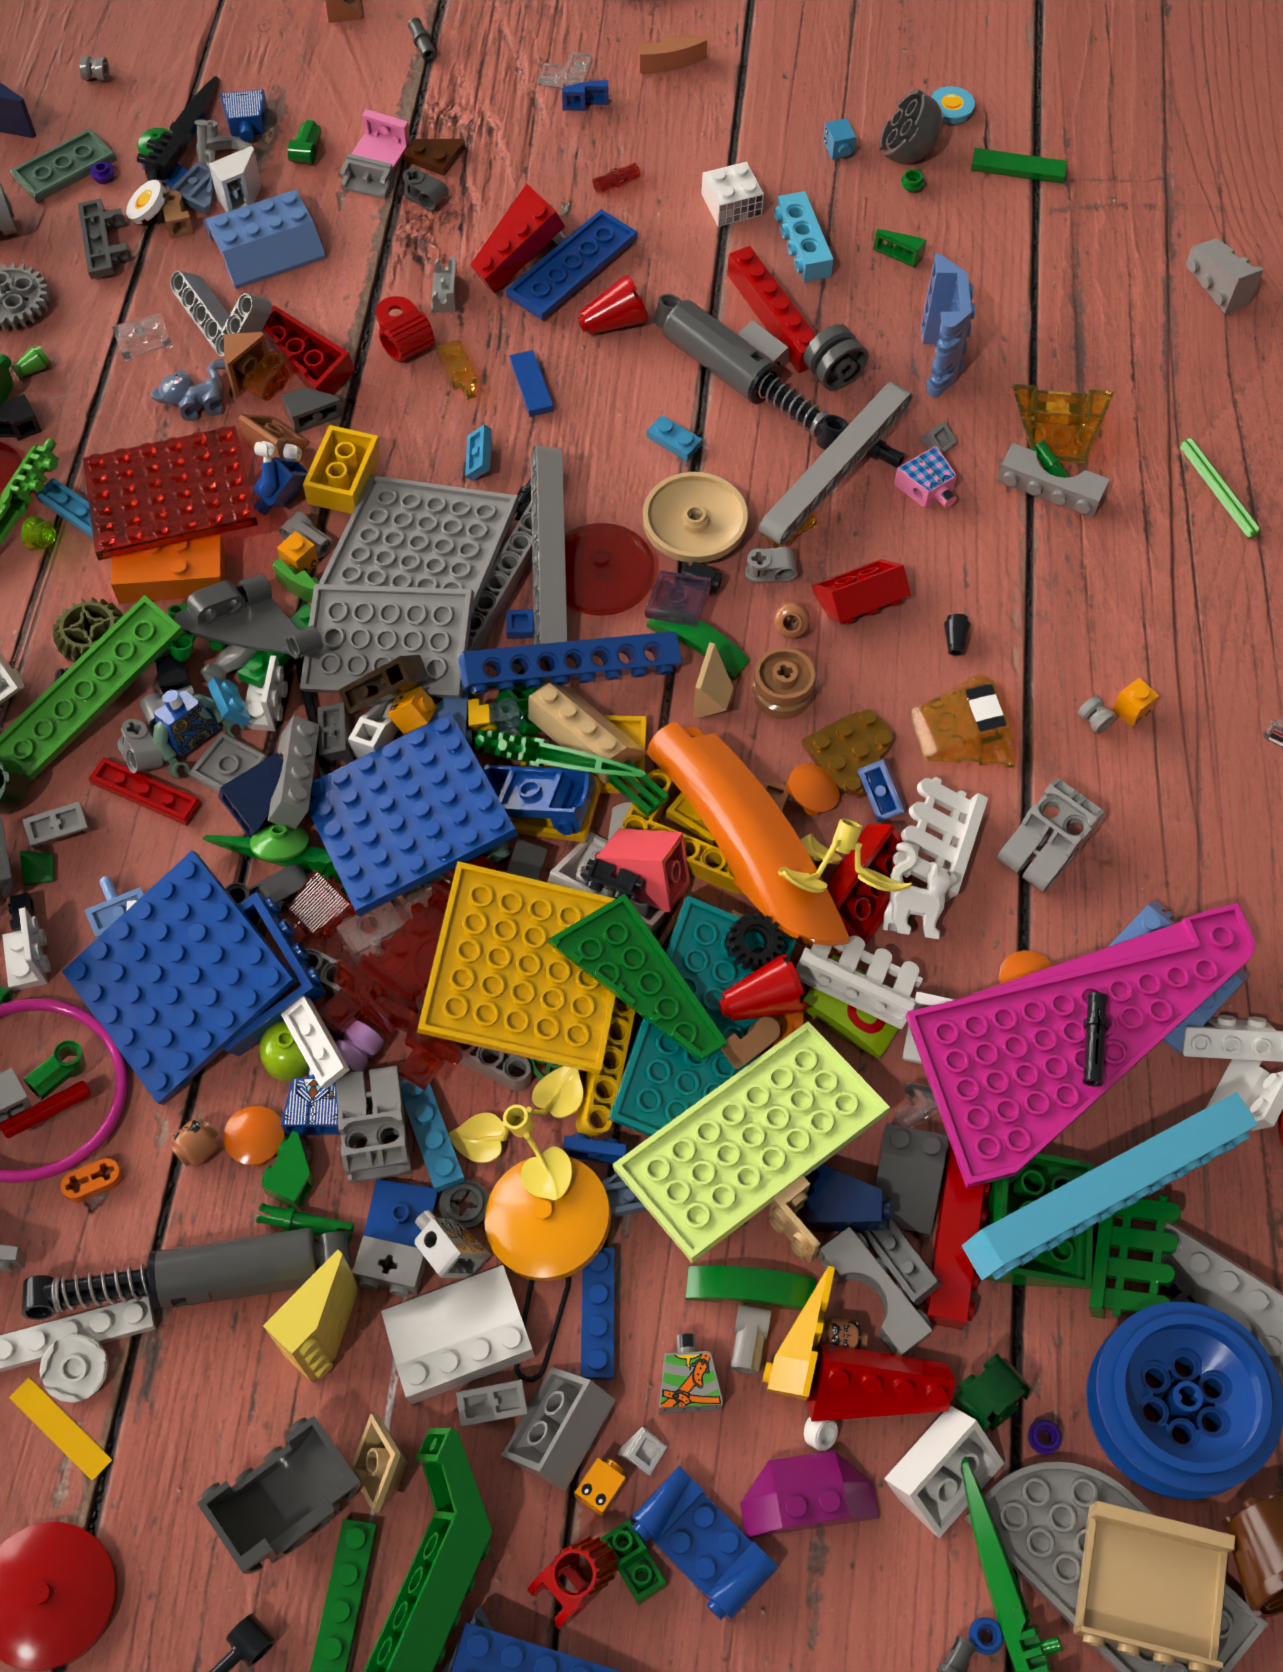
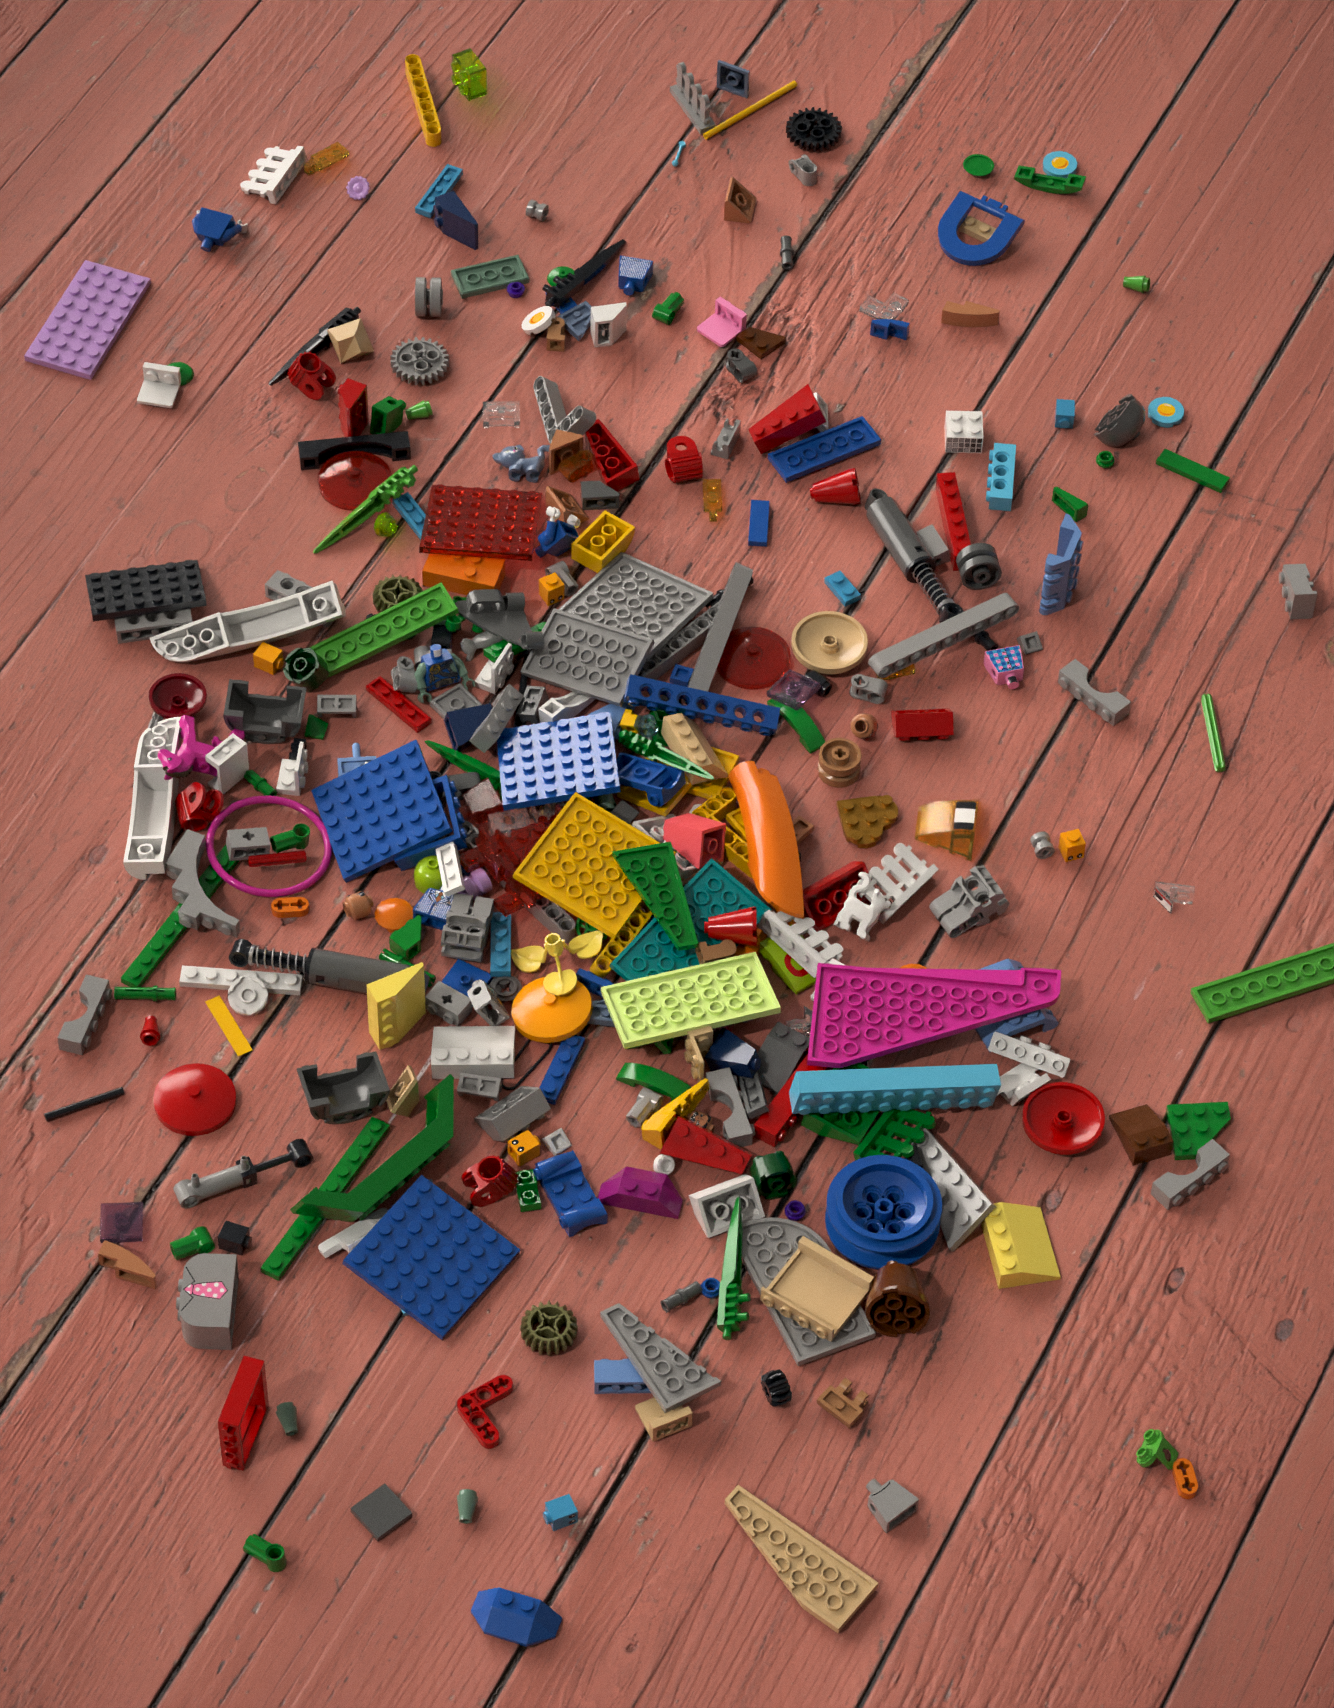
camera: 20 degrees right, 10 degrees down
dark grey hinge [78,198,132,279] -> none
light grey piece [194,120,253,169] -> none
medium blue slope [203,189,326,289] -> none
dark azure plate [207,677,251,727] -> none
bright green dish [250,824,309,861] -> none
bright green slope [272,558,319,603] -> none
dark brown slope [339,655,430,715] -> none
light grey hinge [340,153,394,199] -> none
light orange brick [387,686,437,734] -> none
dark azure plate [465,425,492,481] -> none
black hinge [580,858,645,902] -> none
clear red pin [592,162,640,194] -> none
green tile [608,759,669,817] -> none
torso [659,1333,723,1414] -> none
tan slope [693,642,733,718] -> none
black tyre [725,913,784,971] -> none
light yellow plant [778,818,912,893] -> none
orange dish [785,764,840,816] -> none
blue slope [857,759,907,822] -> none
black cone [944,614,971,656] -> none
clear yellow wedge [1012,384,1115,463] -> none
green axle [1031,439,1070,478] -> none
black pin [1082,992,1109,1087] -> none

